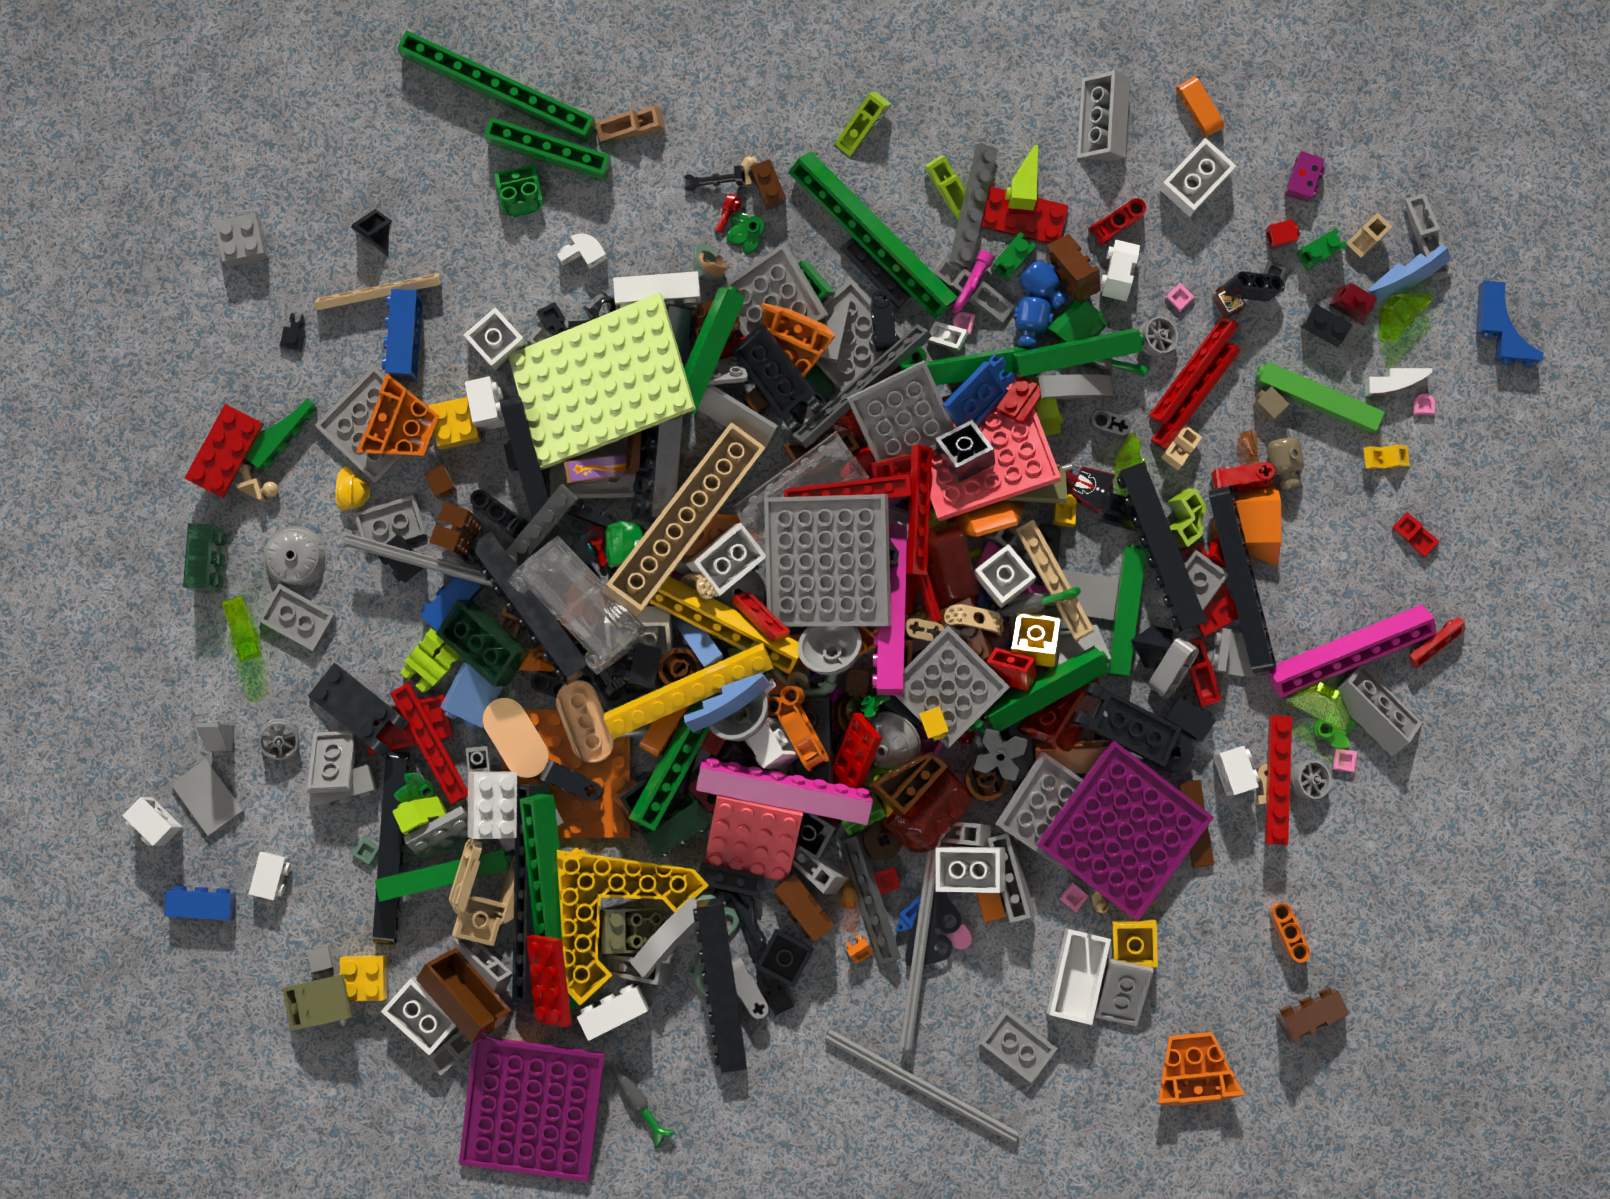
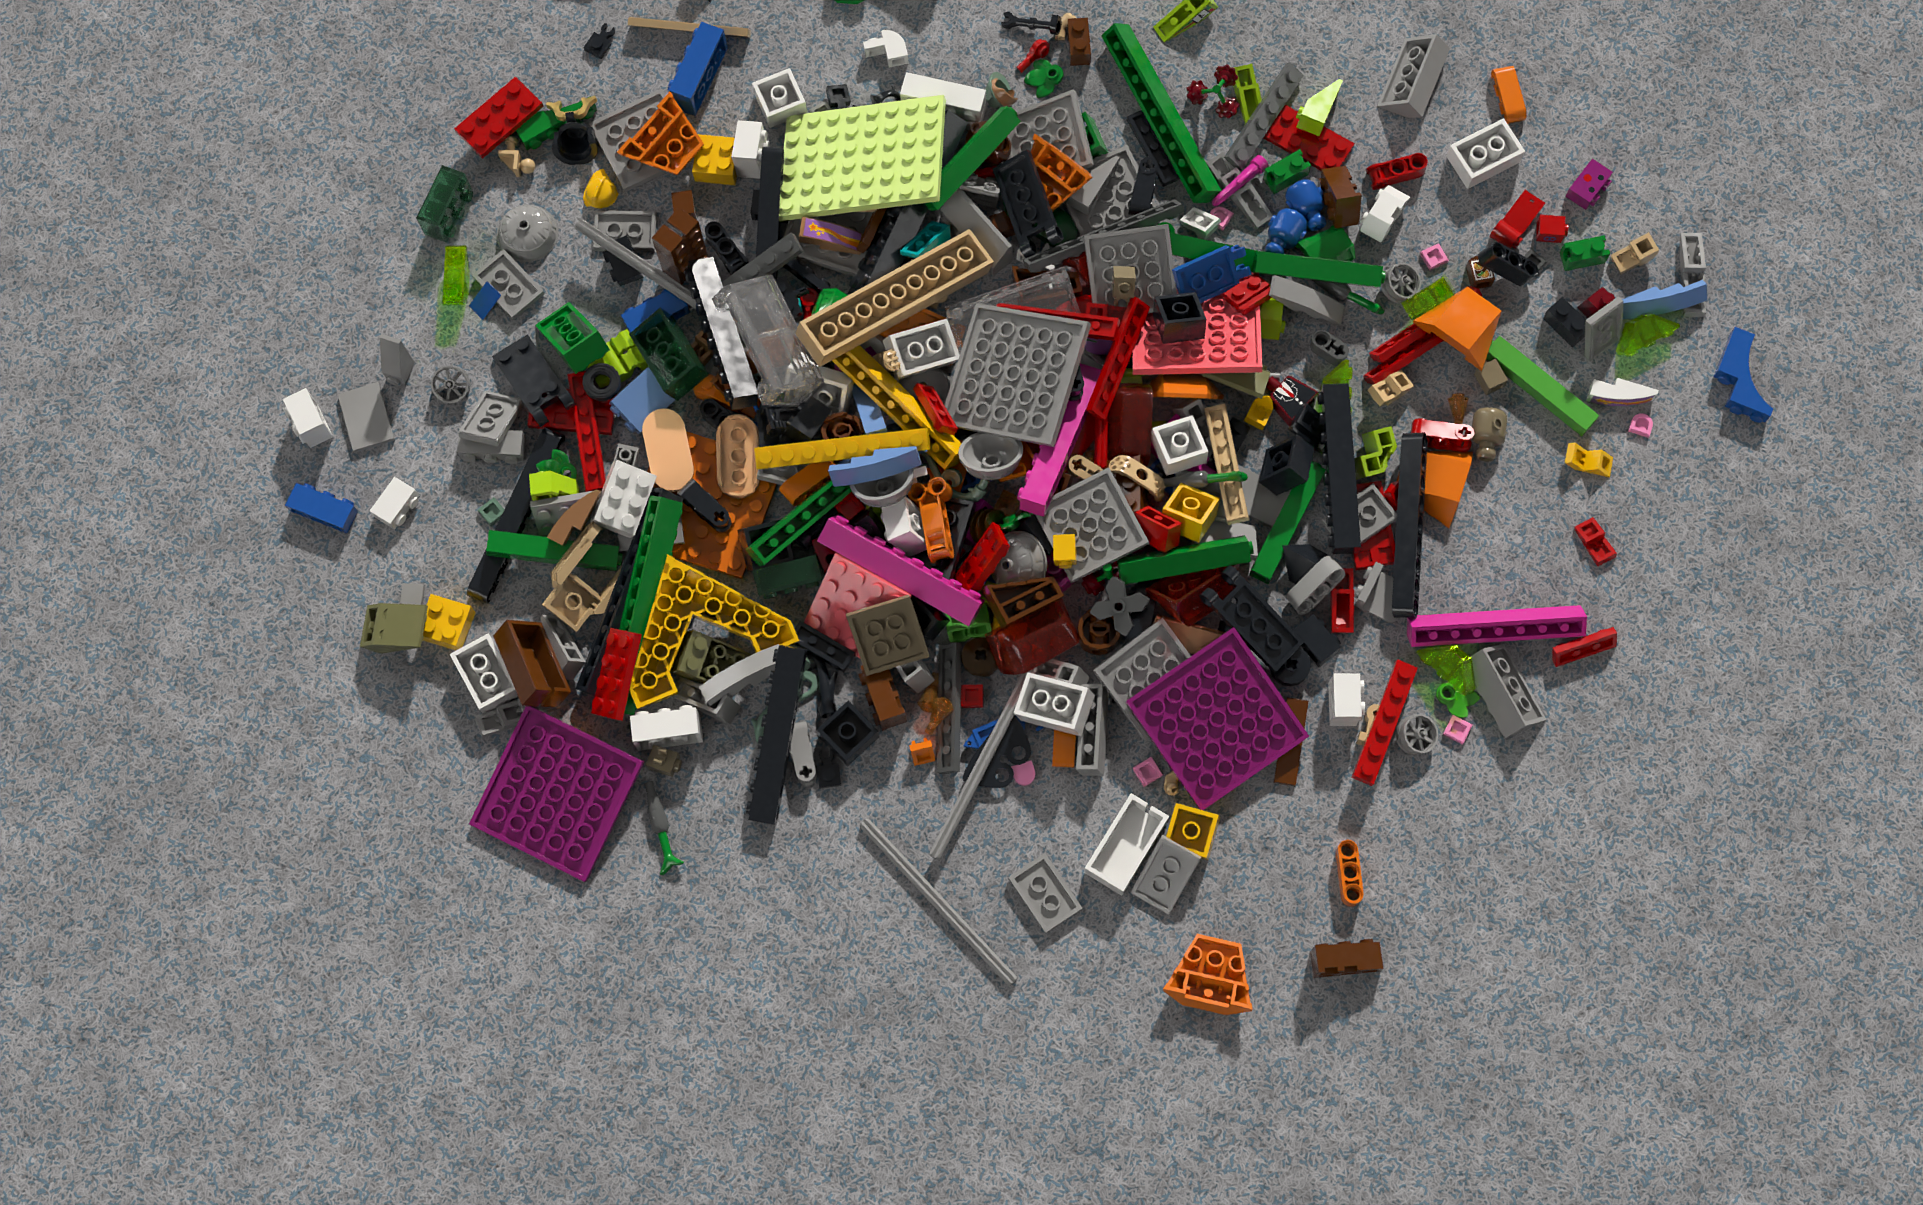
camera: 25 degrees right, 10 degrees down
none -> blue sticker [469,281,501,320]
none -> green slope [535,302,610,374]
none -> black helmet [546,96,597,165]
none -> medium nougat slope [547,489,602,546]
none -> black tyre [582,363,621,401]
none -> dark tan brick [646,745,682,777]
none -> dark tan plate [846,594,929,676]
none -> teal slope [900,221,951,258]
none -> clear orange cone [925,697,954,735]
none -> dark tan brick [1112,266,1136,307]
none -> dark red plant [1186,64,1240,119]
none -> black brick [1259,434,1314,496]
none -> clear neon green slope [1401,274,1456,321]
none -> orange wedge [1413,287,1502,371]
none -> red door [1489,190,1545,249]
none -> light grey tile [1584,297,1623,362]

